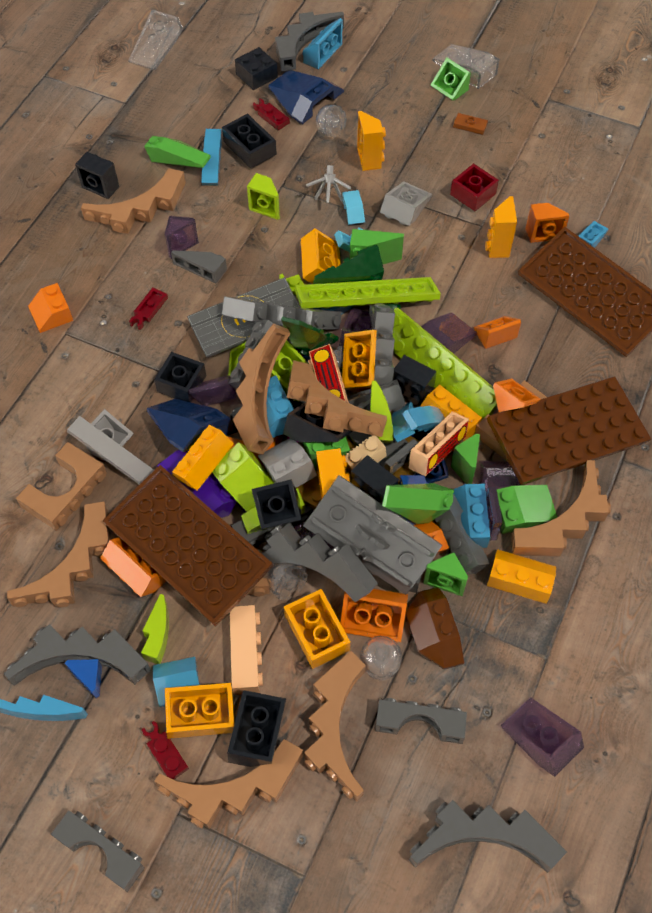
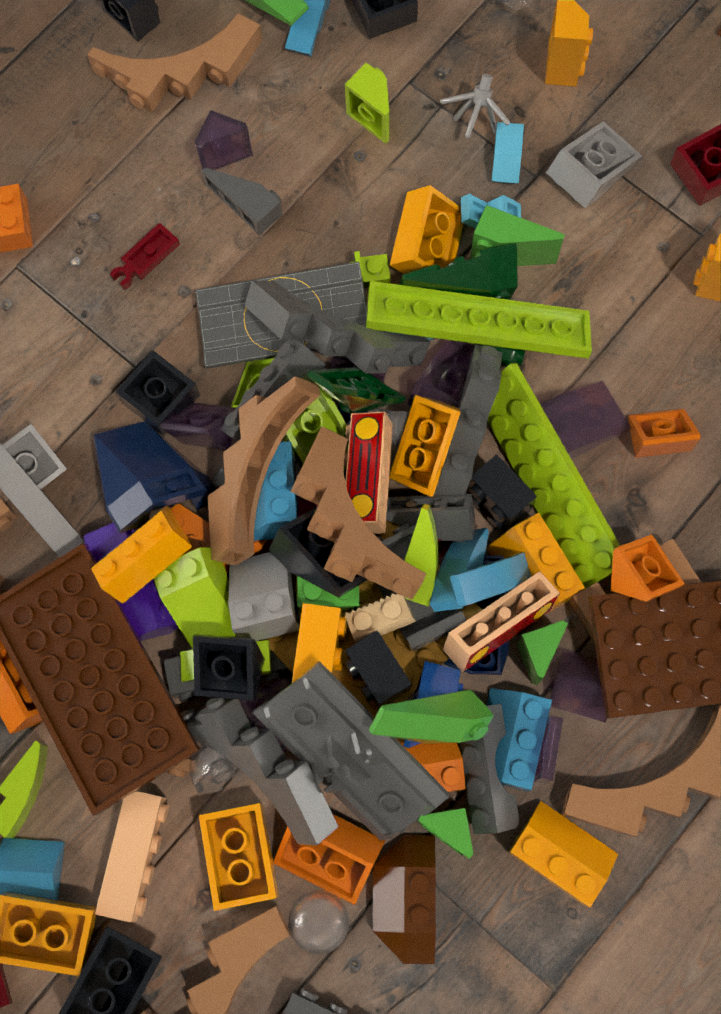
camera: 20 degrees right, 15 degrees up
bright green slope [491,485,557,534] -> none

